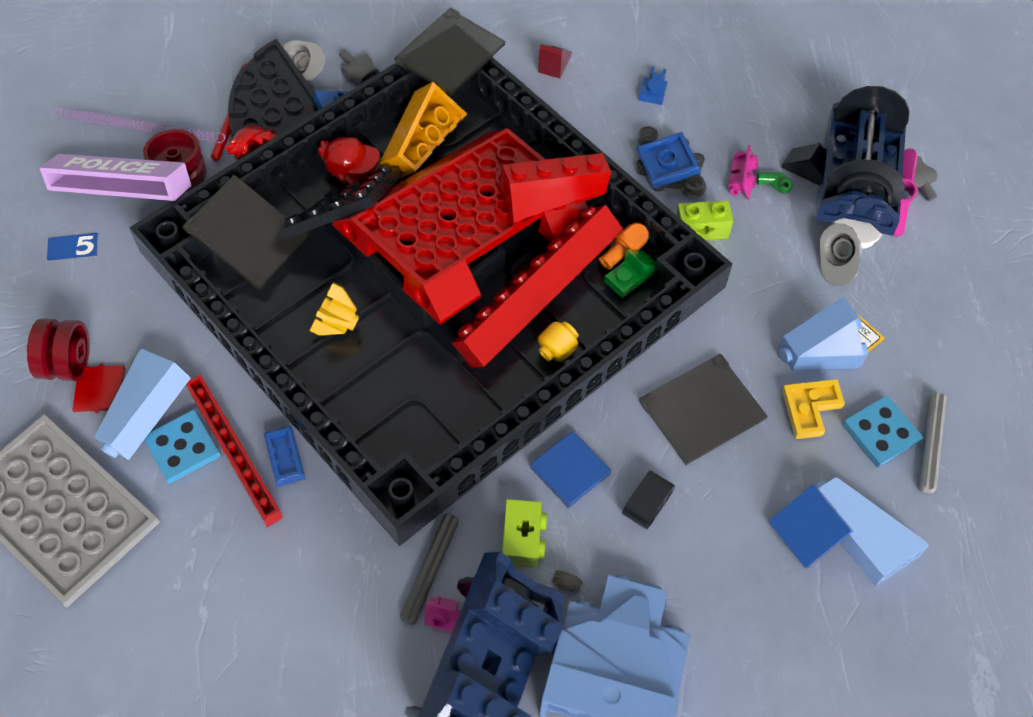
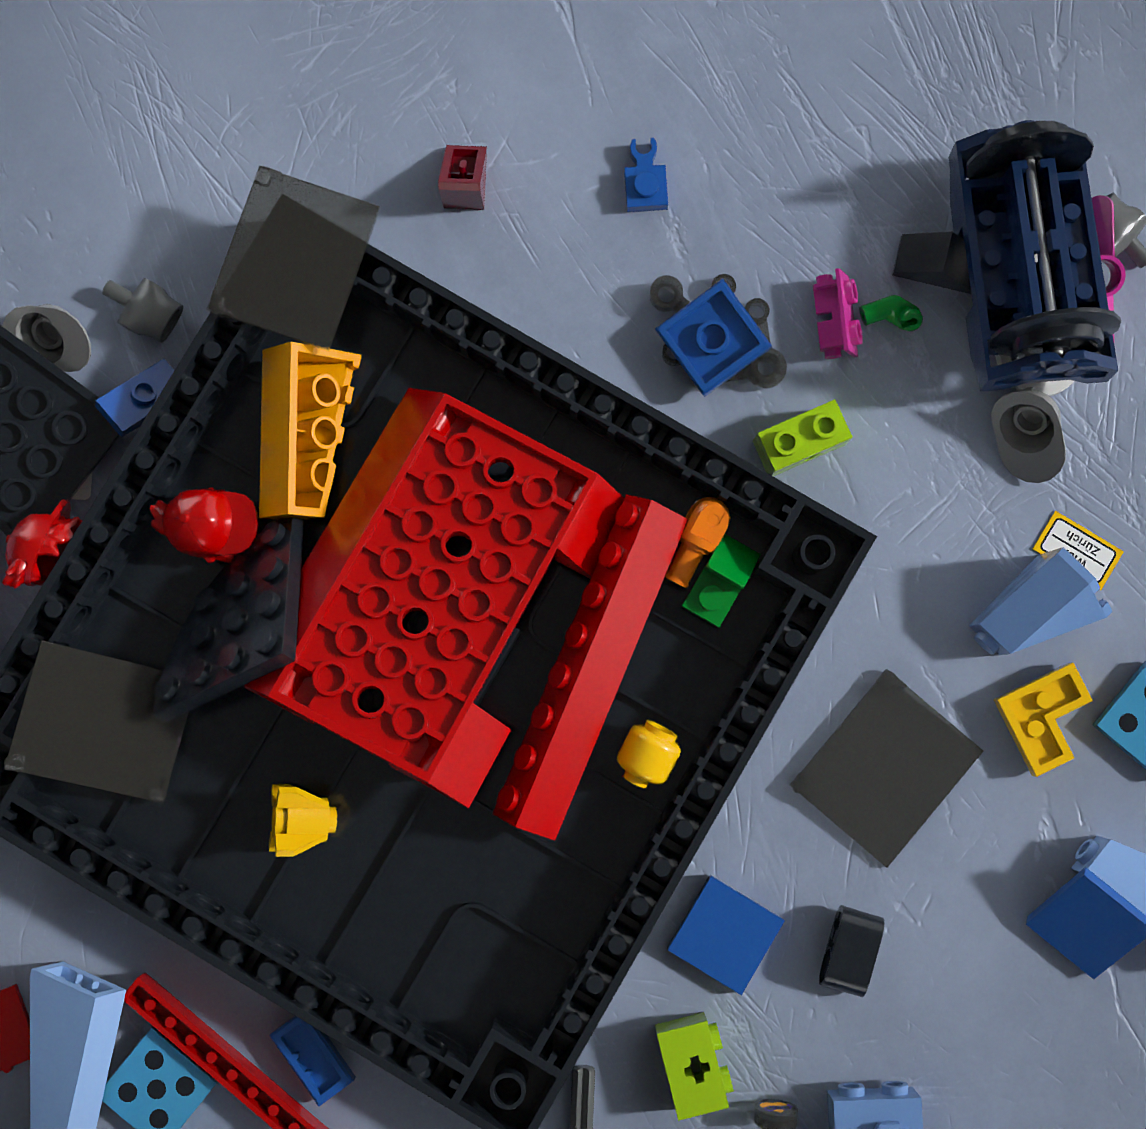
camera: 10 degrees left, 25 degrees up
wedge [499,153,611,226] -> none

